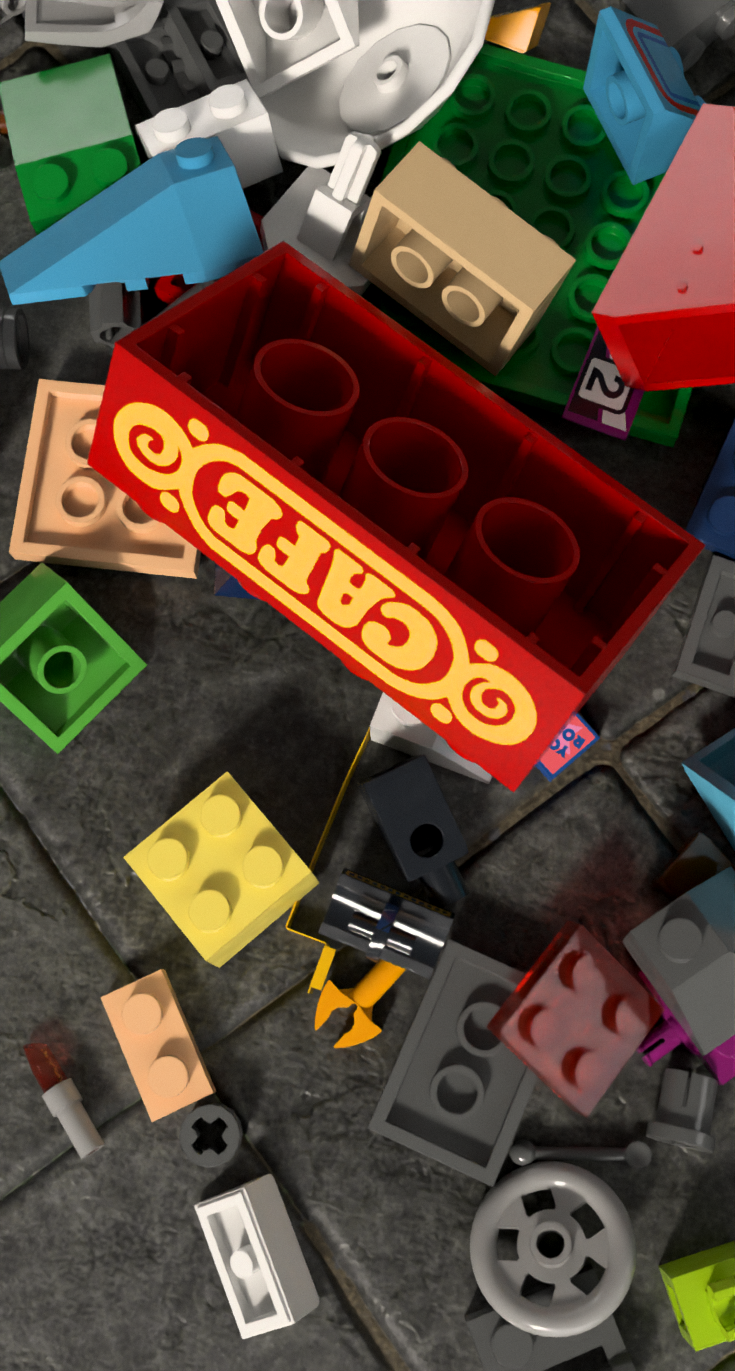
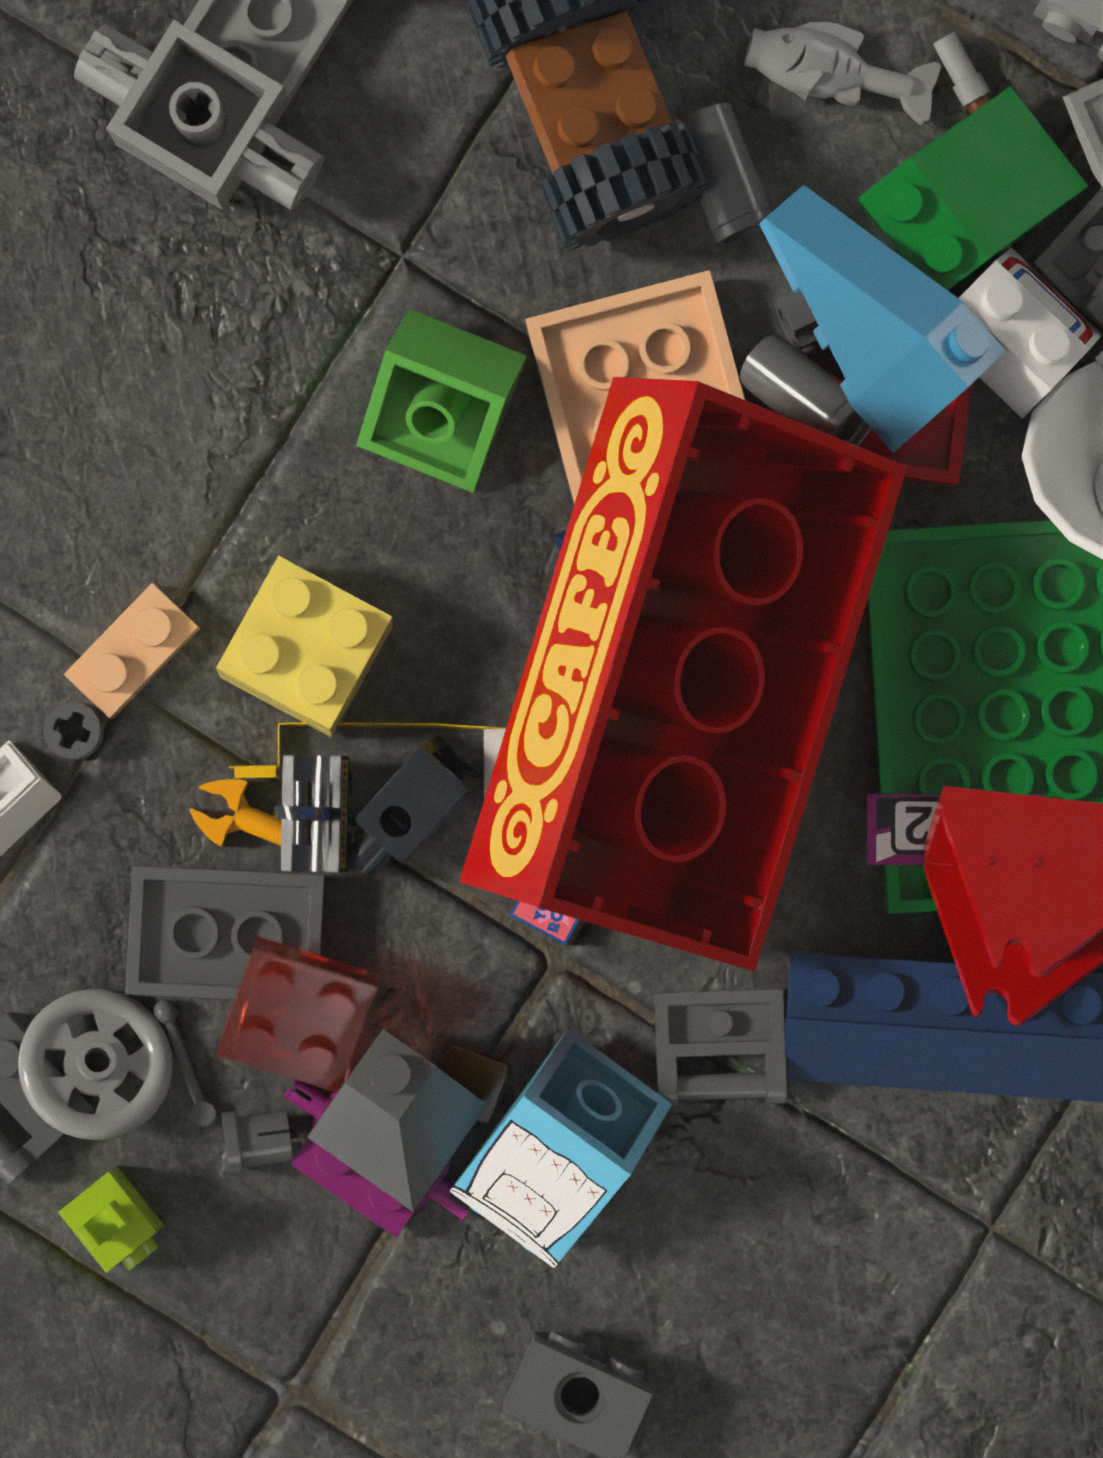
camera: 60 degrees right, 10 degrees up
light grey piece [23,1043,105,1159] -> none
white piece [260,131,381,296] -> none
tan brick [349,141,576,377] -> none

